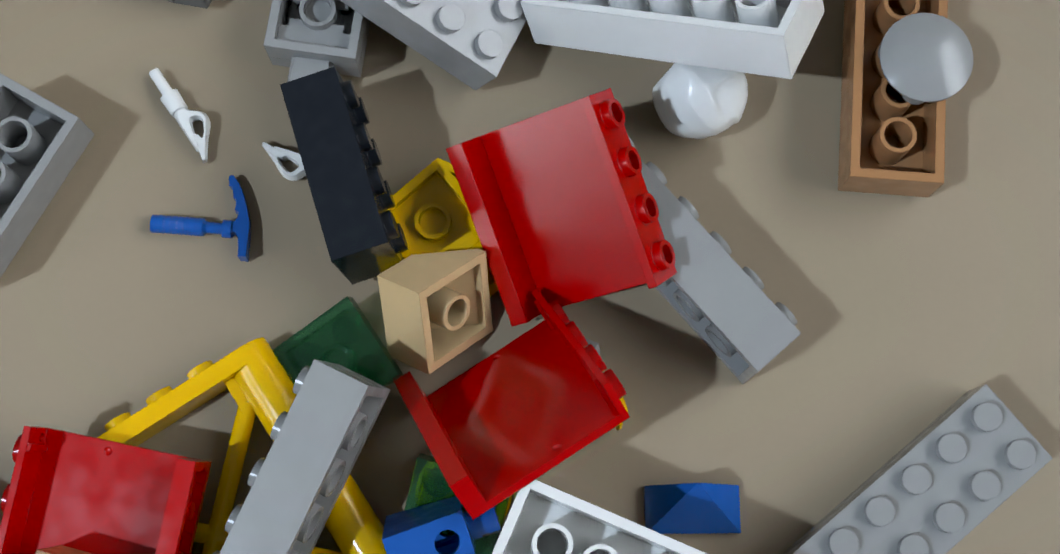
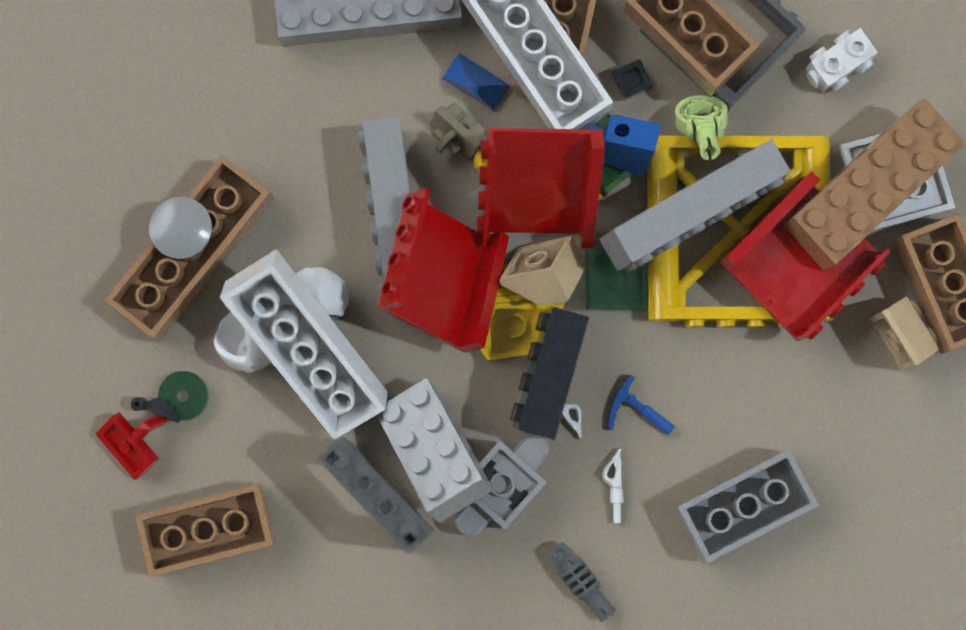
camera: 145 degrees left, 5 degrees up
none -> dark tan hips [429,103,486,161]

